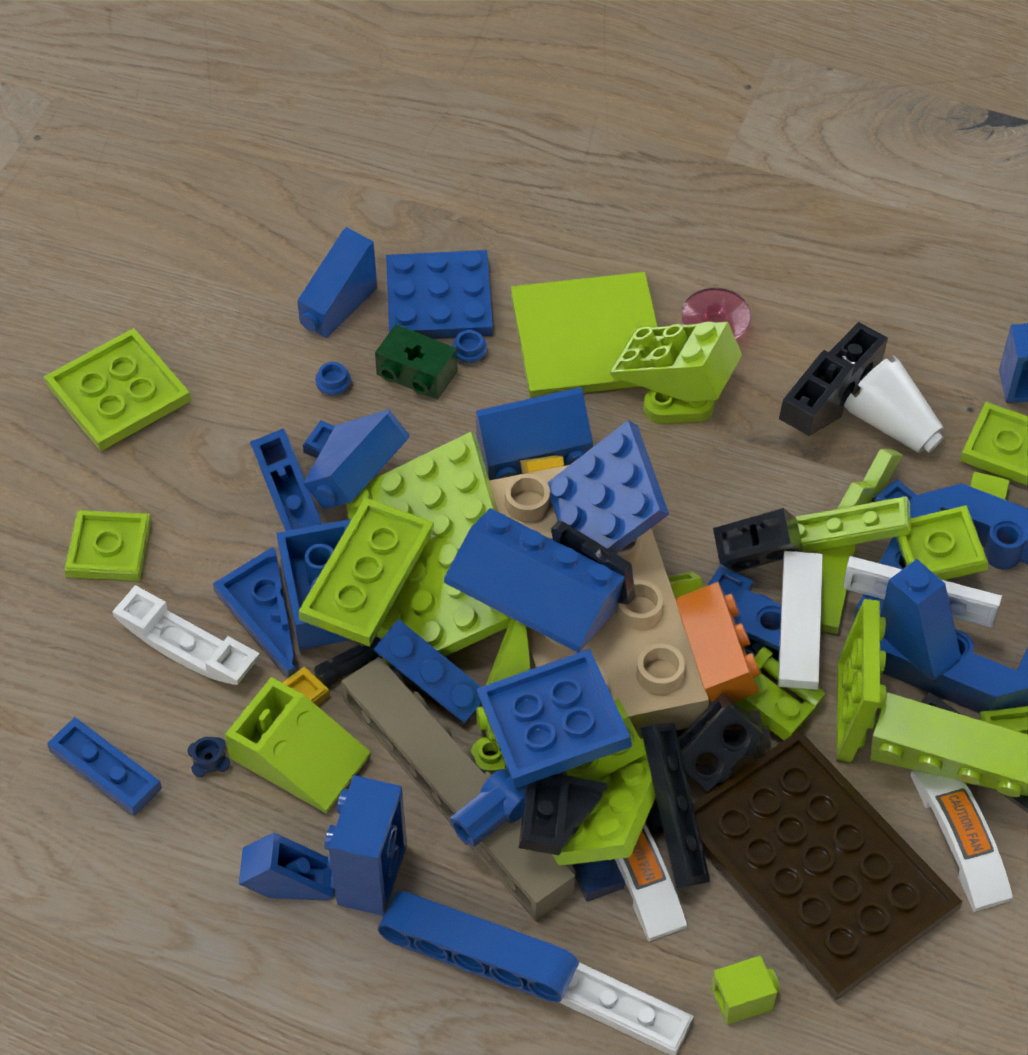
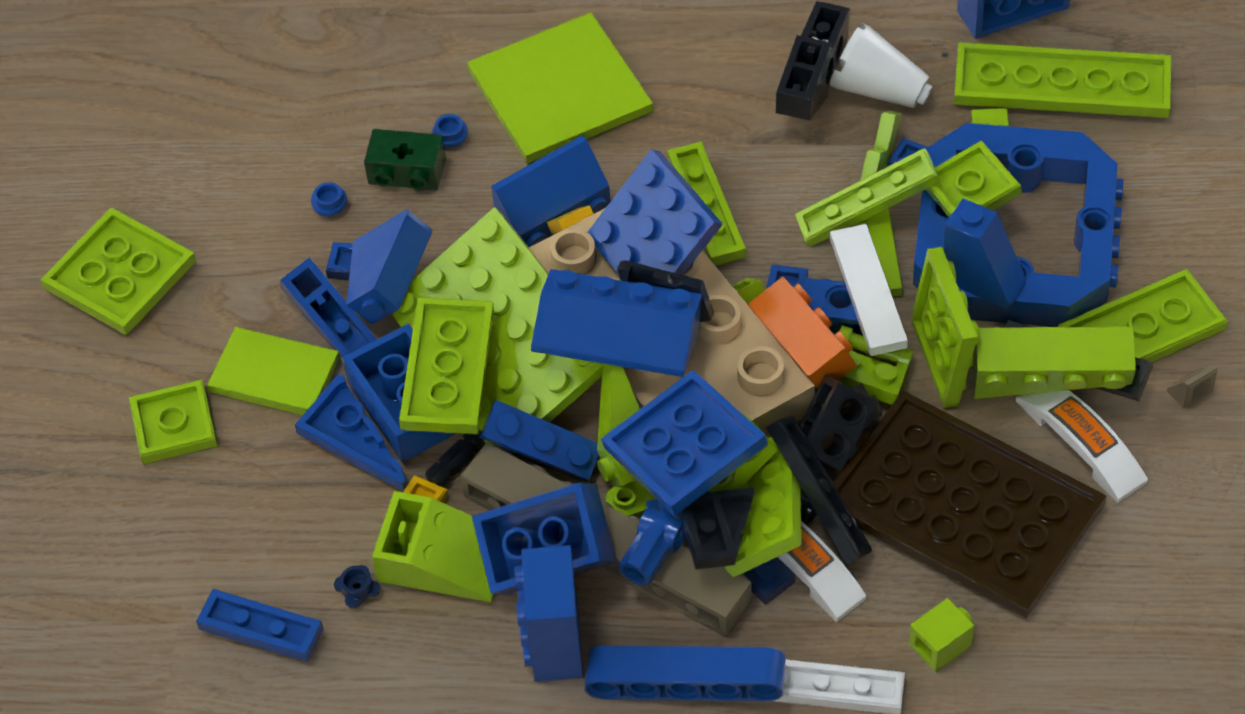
camera: 15 degrees left, 0 degrees up
white slope [112,585,260,685] -> none
blue slope [239,832,334,900] -> none
blue slope [297,227,377,338] -> none
blue plate [386,250,493,339] -> none
lime slope [610,322,742,402] -> none
lime plate [643,390,715,424] -> none
clear pink dish [682,288,751,339] -> none
black brick [713,508,804,572] -> none
white tile [843,556,1002,628] -> none
none -> lime tile [207,327,340,415]
none -> blue brick [472,482,617,594]
none -> lime plate [667,141,746,266]

